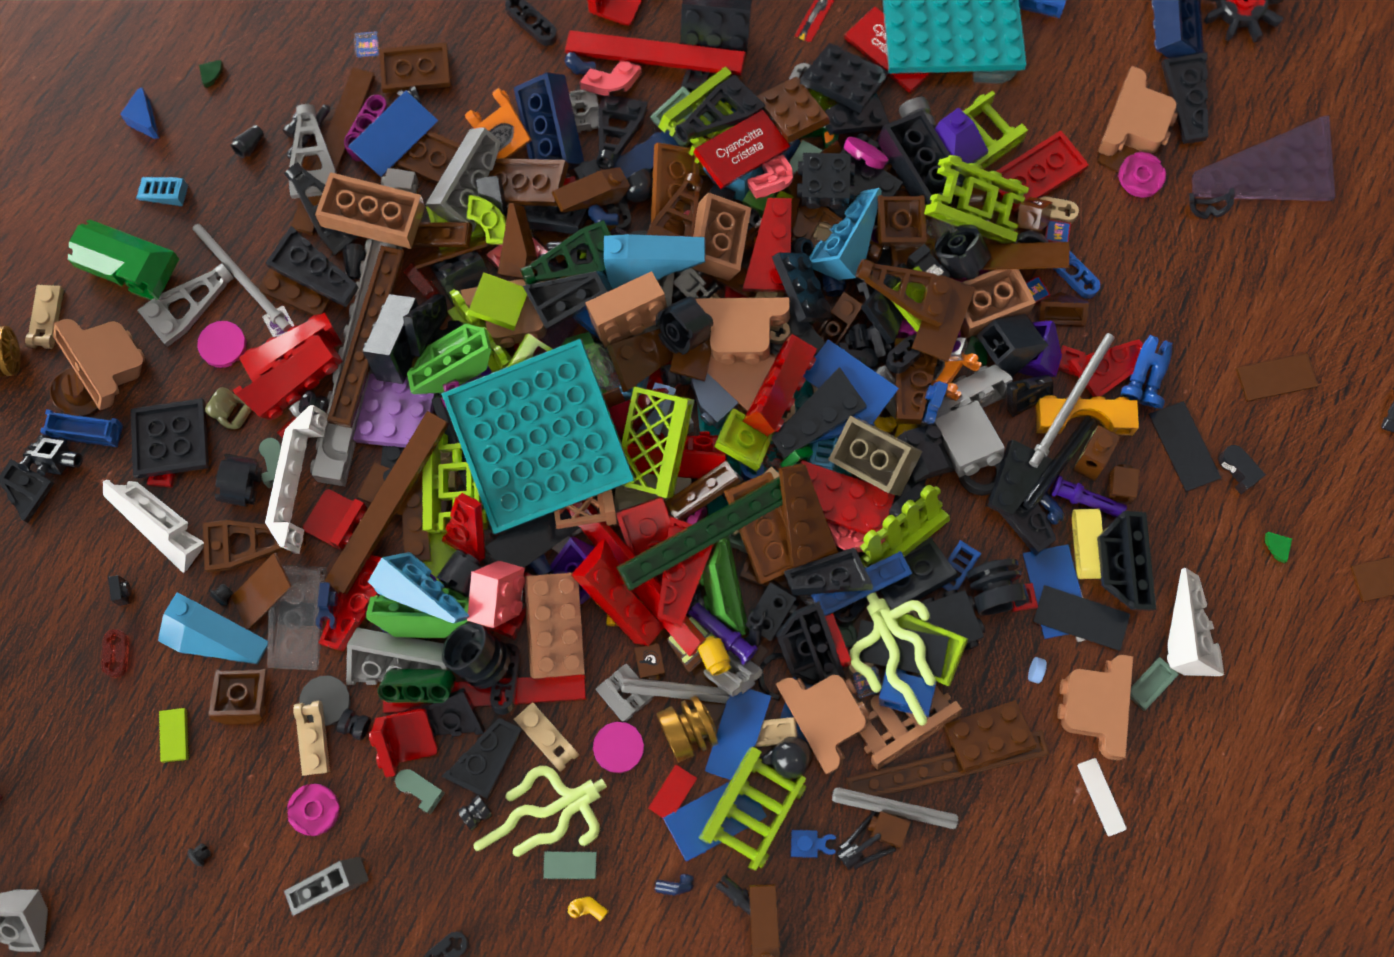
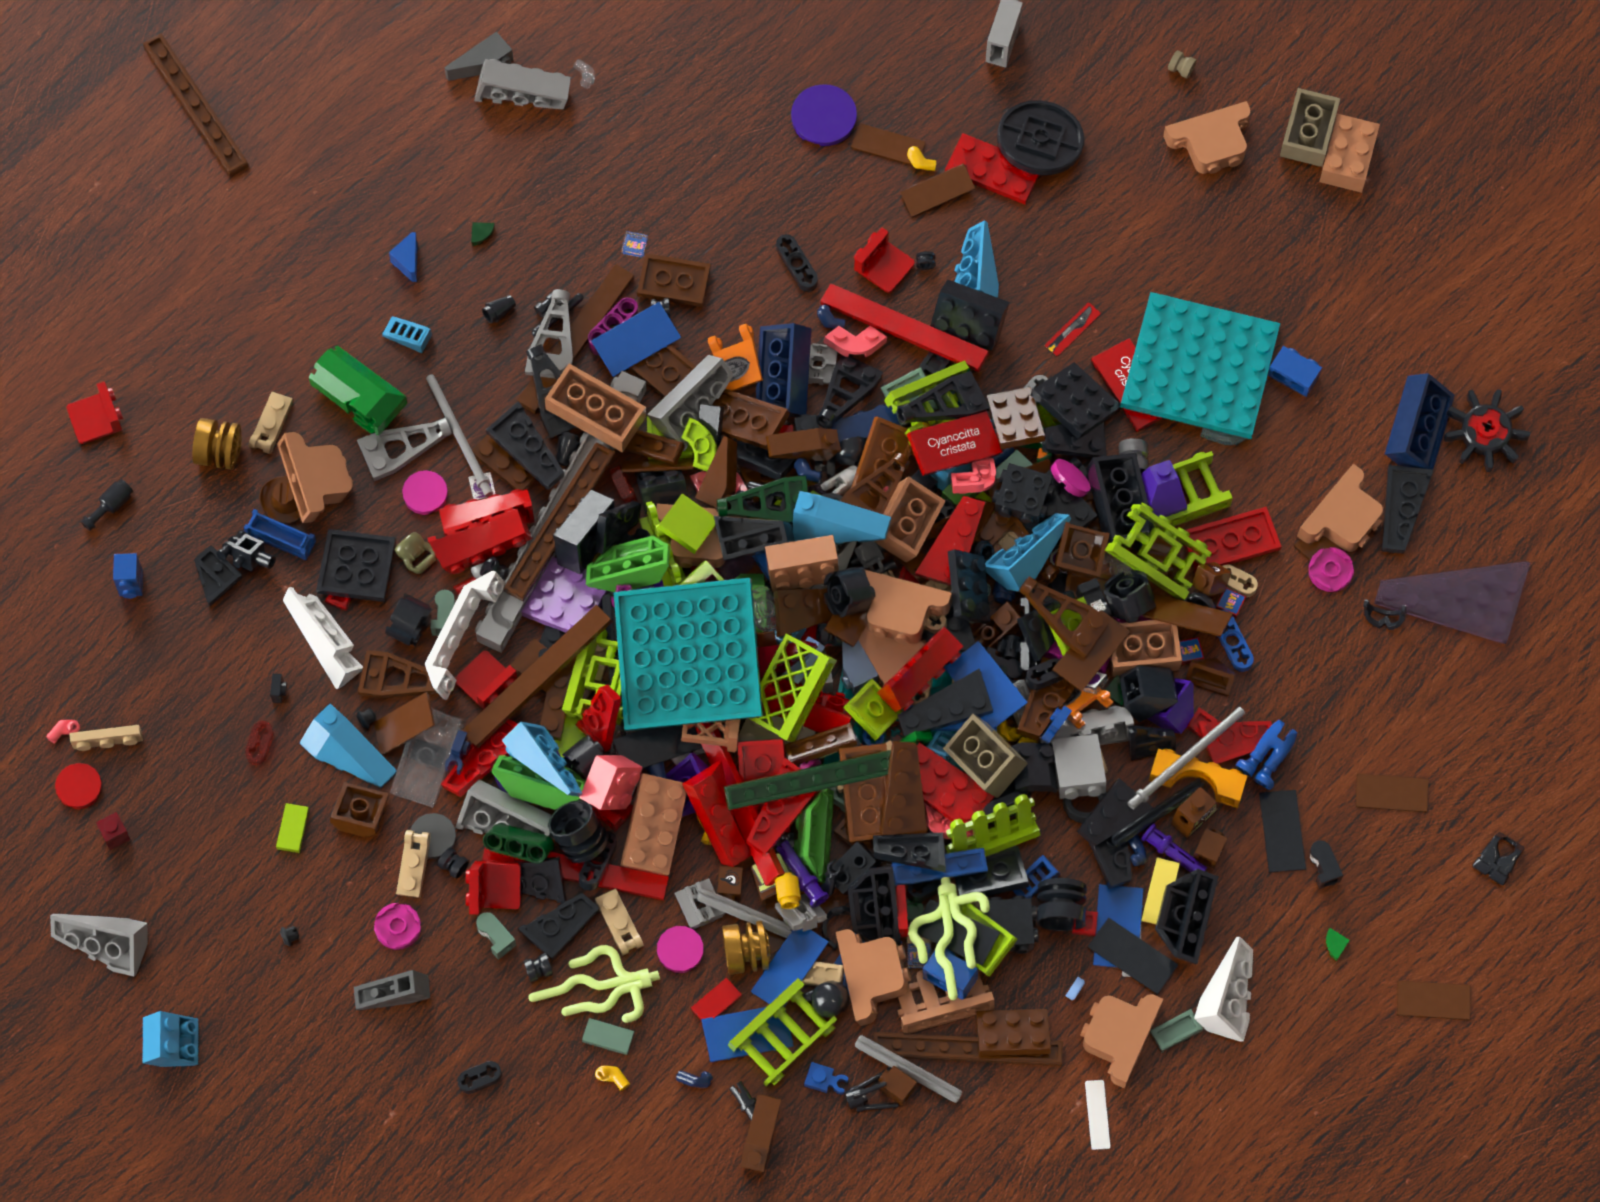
camera: 15 degrees right, 5 degrees down
none -> white hinge [820,465,858,495]

